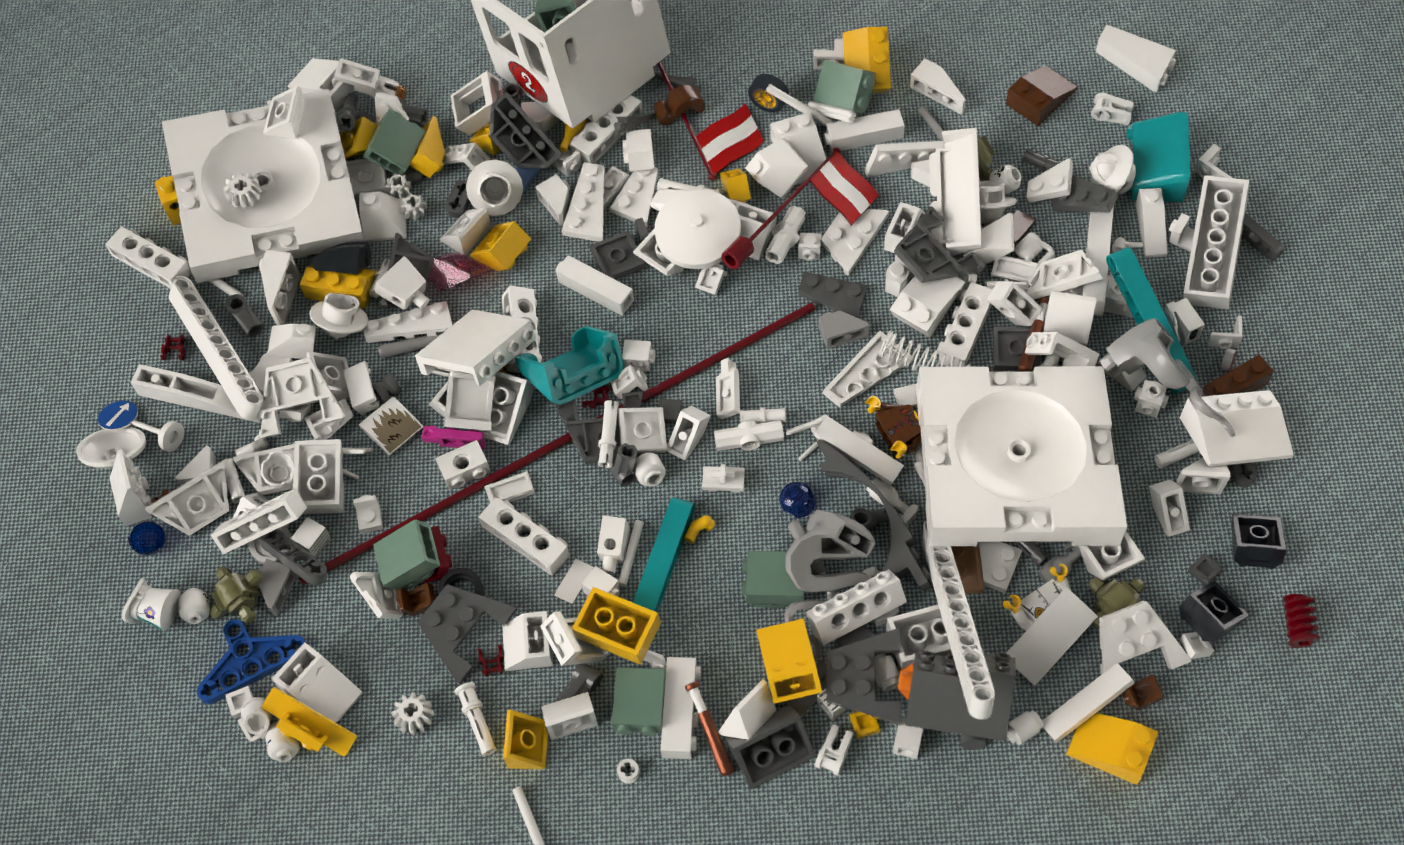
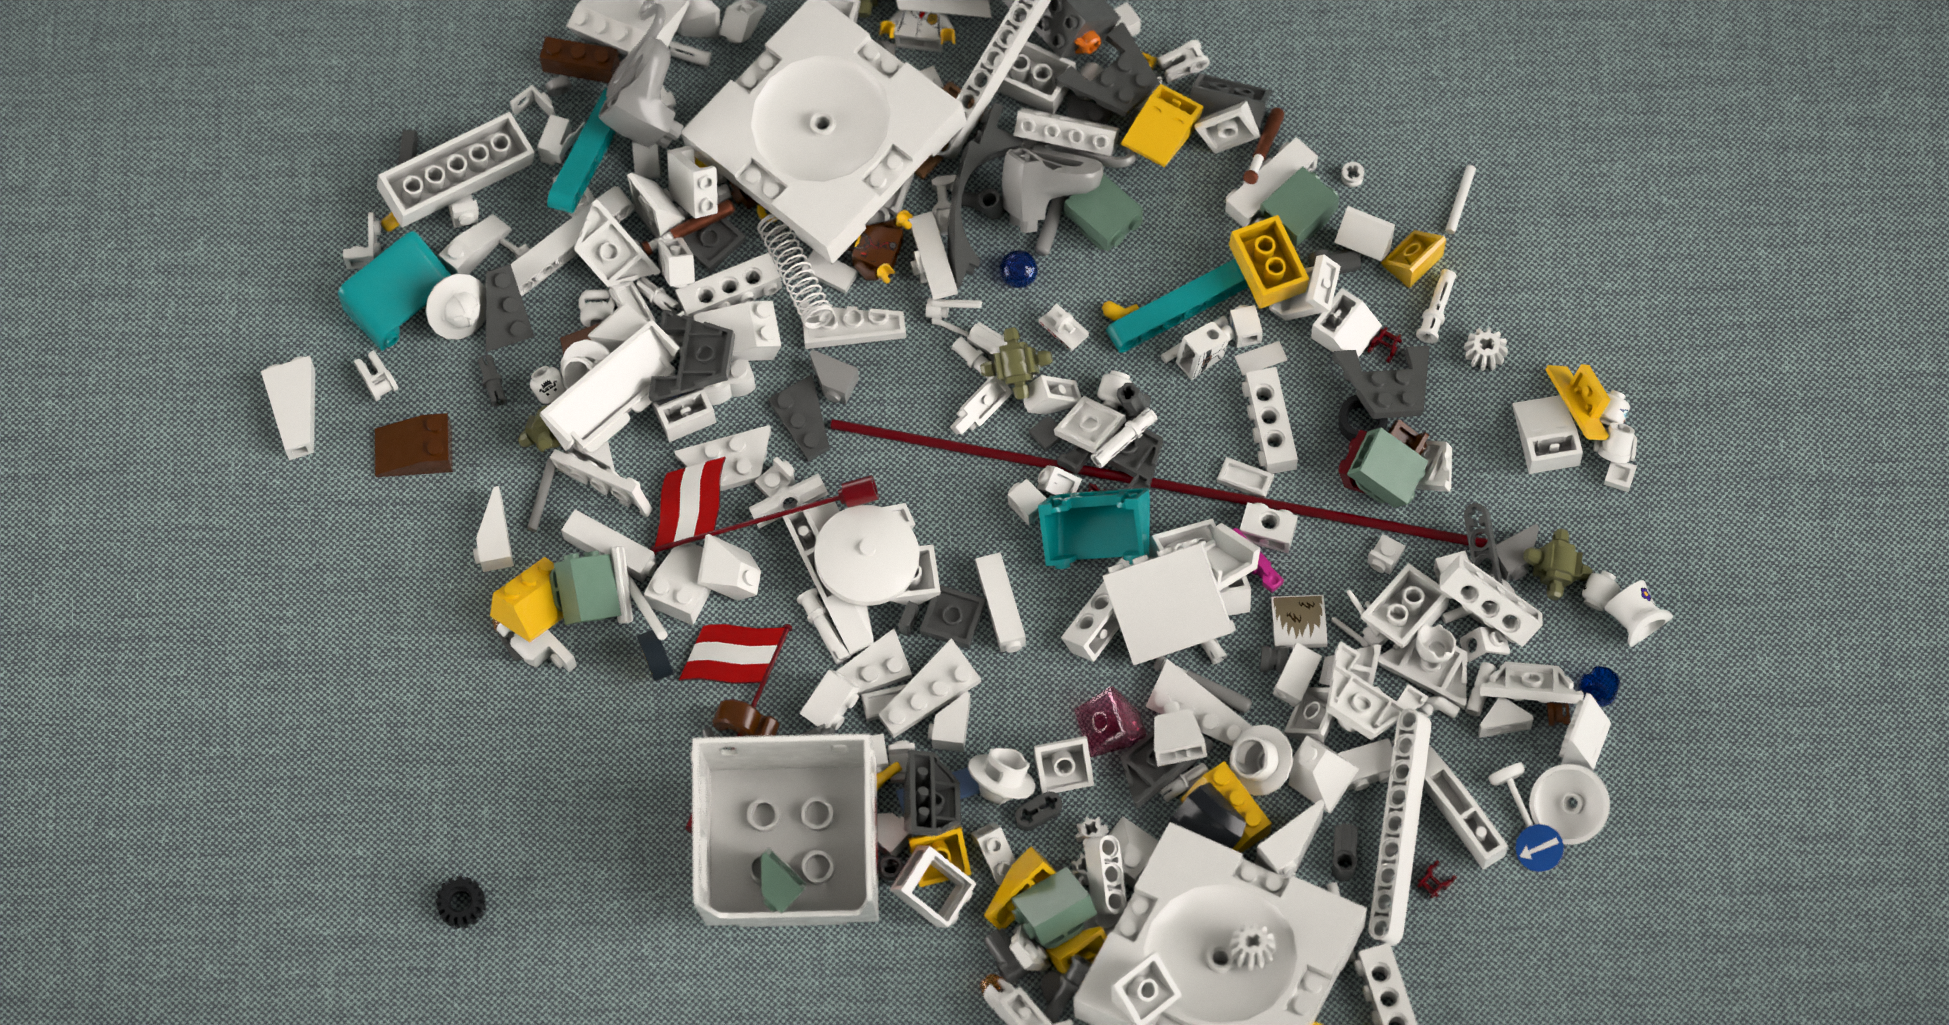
camera: 140 degrees left, 5 degrees up
blue beam [197,619,307,704] -> none
yellow slope [470,221,531,271] -> none
yellow slope [720,168,751,203] -> none
white wing [1026,158,1073,203] -> none
none -> olive piece [980,327,1053,400]
none -> white beam [1085,835,1126,915]

